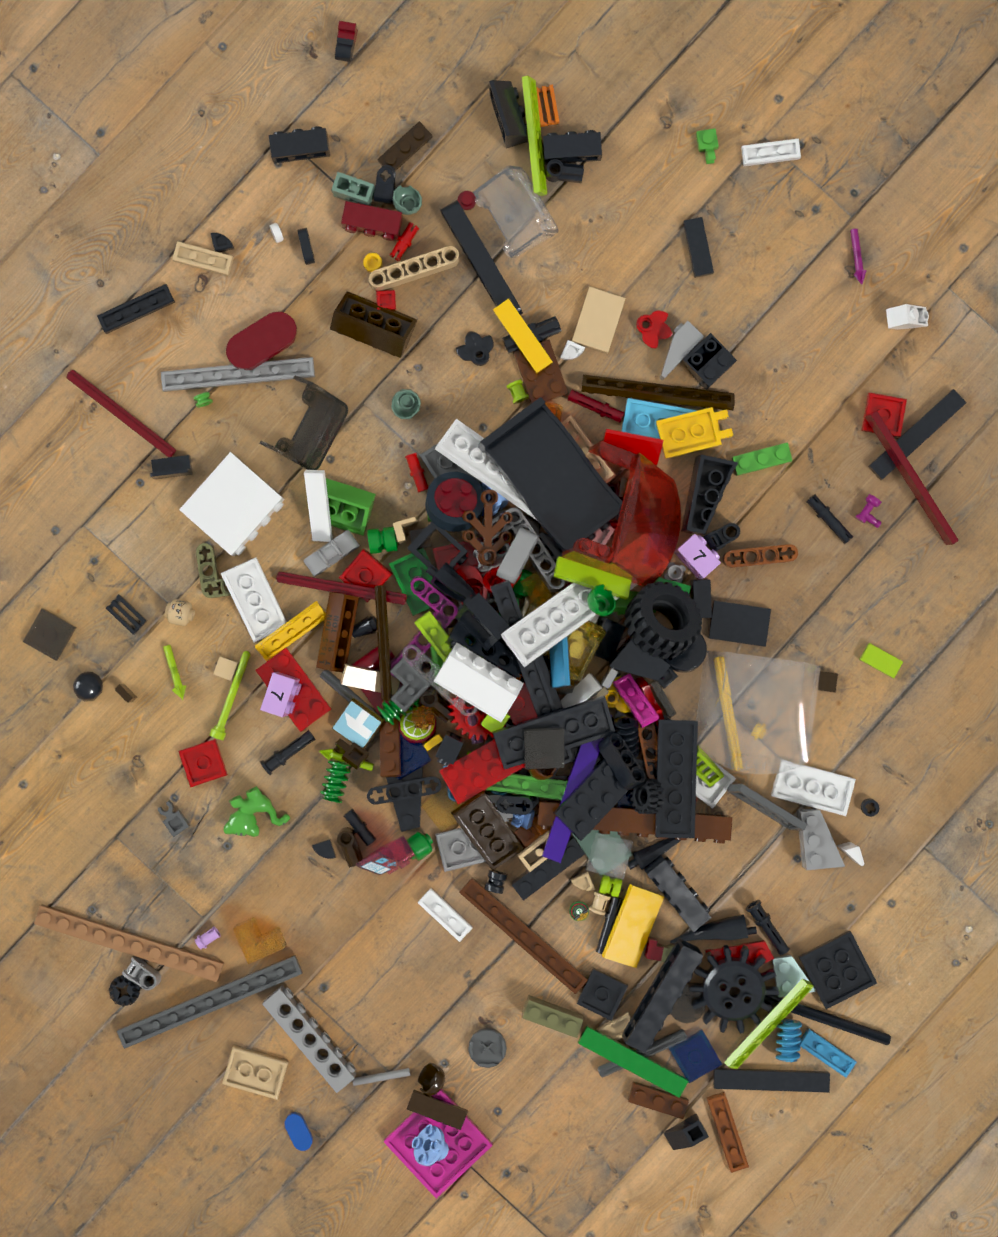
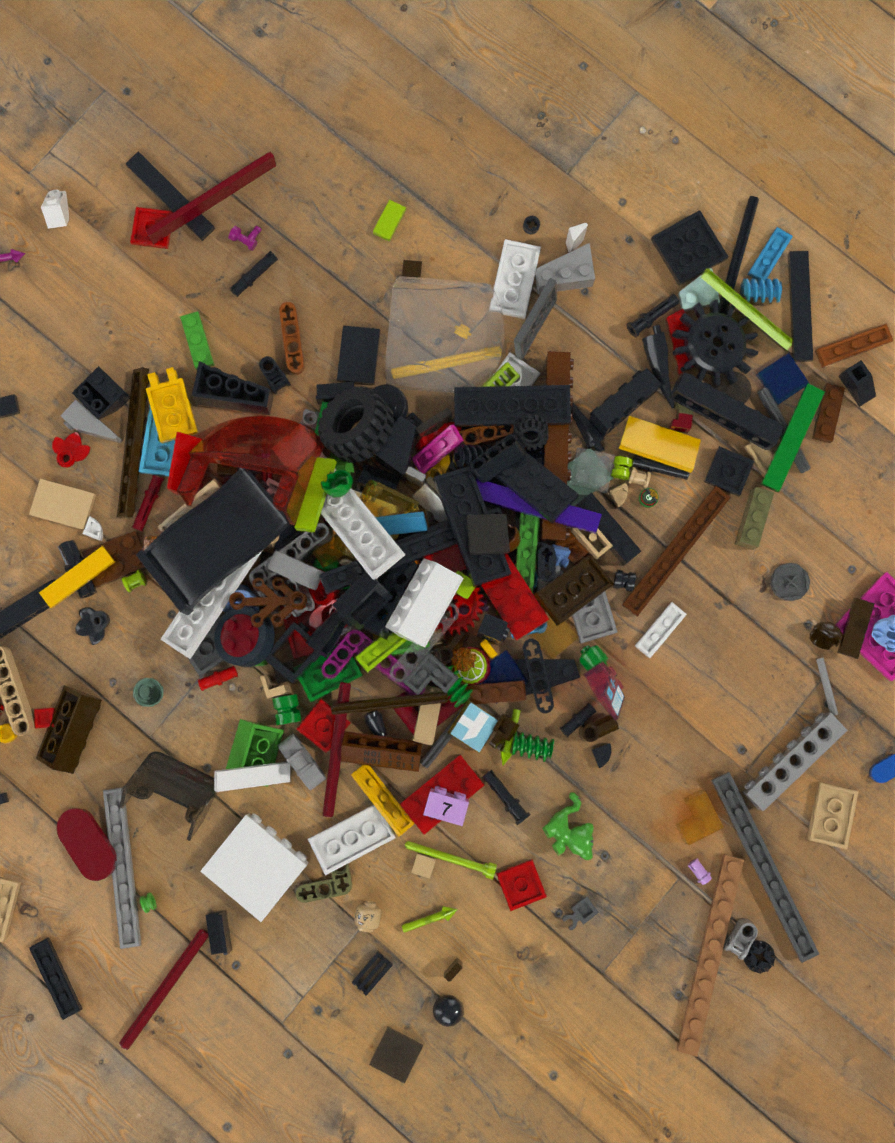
camera: 85 degrees left, 5 degrees down
lavender brick [674,534,721,580] -> none

